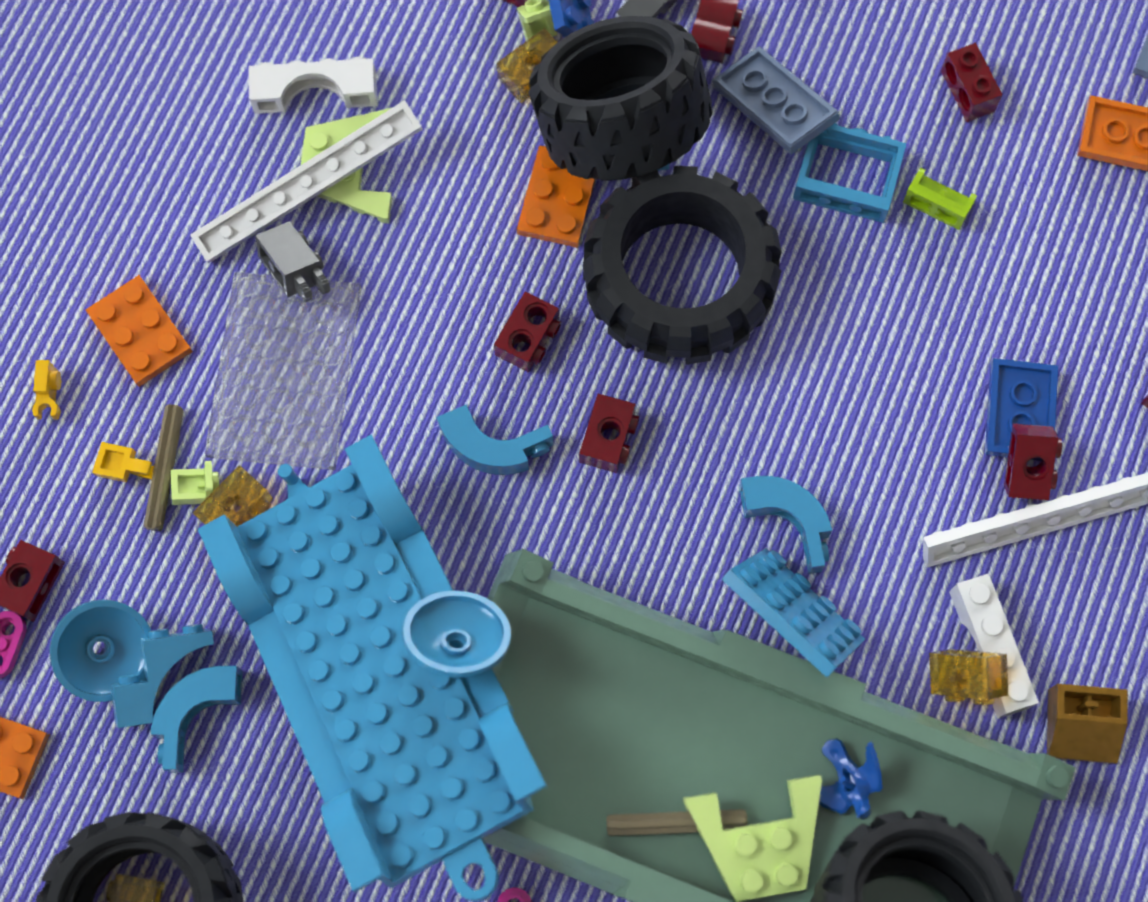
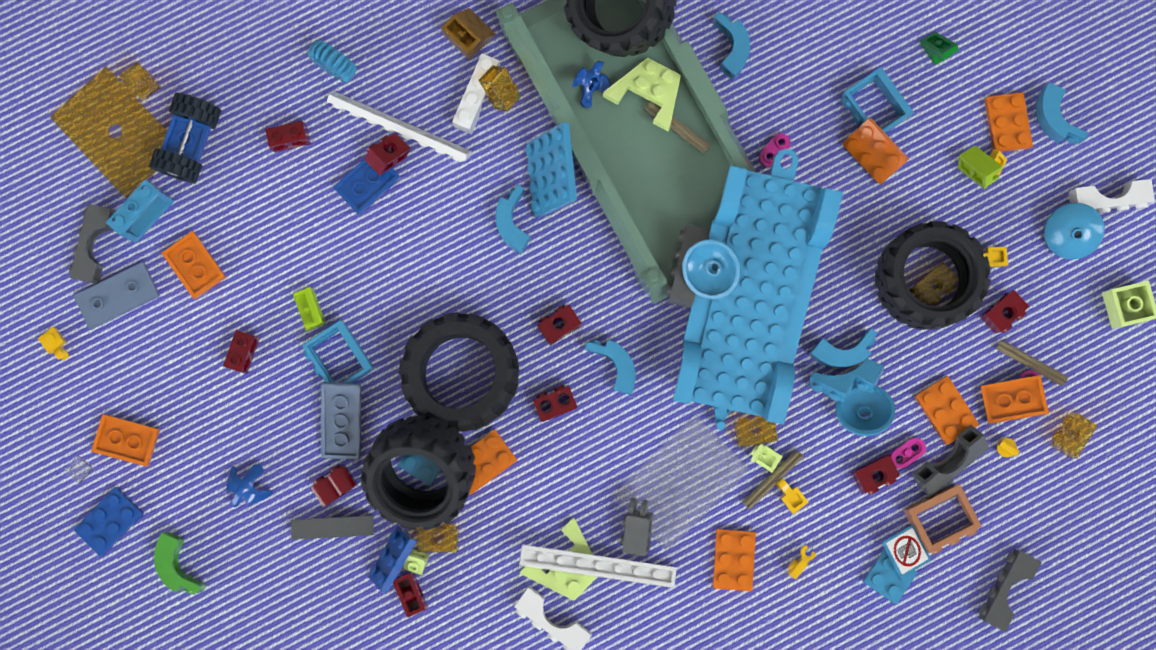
camera: 140 degrees left, 10 degrees up
none -> dark grey arch [666,224,710,308]

